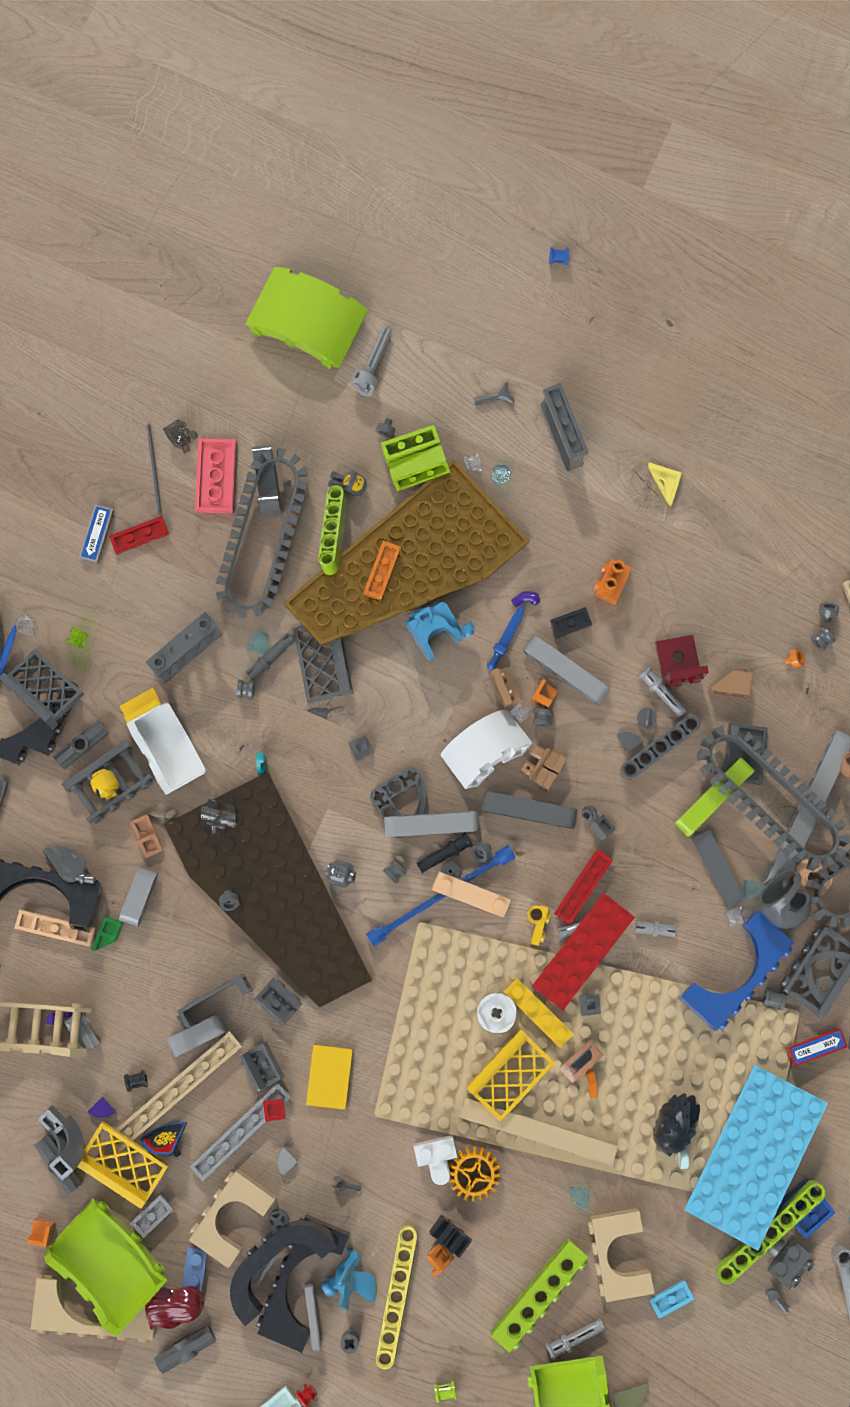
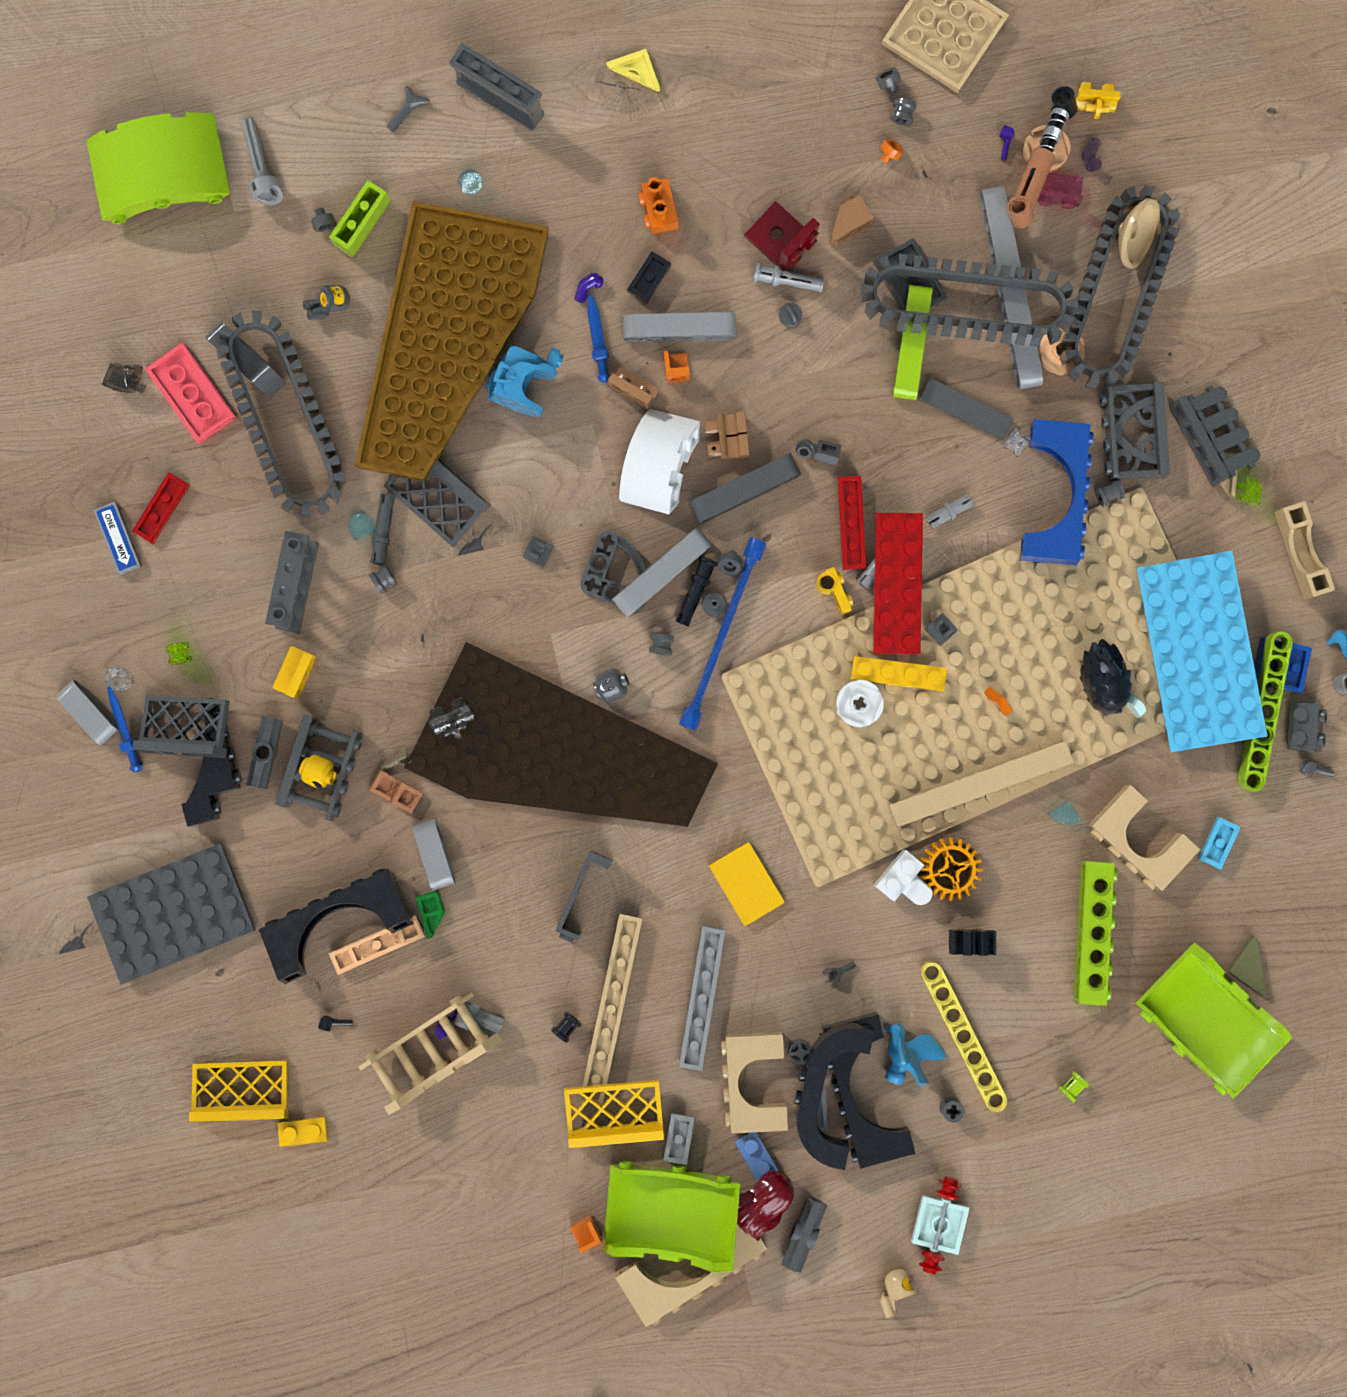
camera: 35 degrees left, 5 degrees up
dark grey piece [34,1134,83,1194] -> none
dark grey arch [37,1105,84,1180] -> none
dark grey animal [43,846,96,884] -> none
dark purple tile [88,1097,116,1118] -> none
white panel [126,702,206,795] -> none
shield [141,1122,187,1157] -> none
dark grey piece [146,425,161,512] -> none
light grey beam [166,1014,226,1057] -> none
dark grey tile [219,890,239,911] -> none
dark grey bracket [240,1041,285,1091] -> none
dark grey bracket [254,978,302,1026] -> none
teal tile [256,753,266,774] -> none
red tile [263,1098,286,1122] -> none
light grey tile [278,1147,298,1176] -> none
light grey tile [305,1283,322,1351] -> none
lime beam [318,485,348,575] -> none
orange plate [363,541,401,601] -> none
lime brick [388,445,451,492] -> none
orange panel [426,1244,455,1277] -> none
light nougat plate [432,871,511,918] -> none
clear wheel [463,453,482,474] -> none
yellow fence [466,1029,555,1122] -> none
clear wheel [509,701,533,725] -> none
dark grey wheel [532,708,553,727] -> none
light grey pin [545,1318,606,1361] -> none
nougat slope [559,1040,604,1083] -> none
dark grey tile [617,732,643,752] -> none
dark grey beam [620,715,701,780] -> none
clear light blue tile [742,879,764,900] -> none
dark grey piece [758,870,812,929] -> none
dark grey tile [767,1238,785,1258] -> none
tile [786,1028,847,1067] -> none

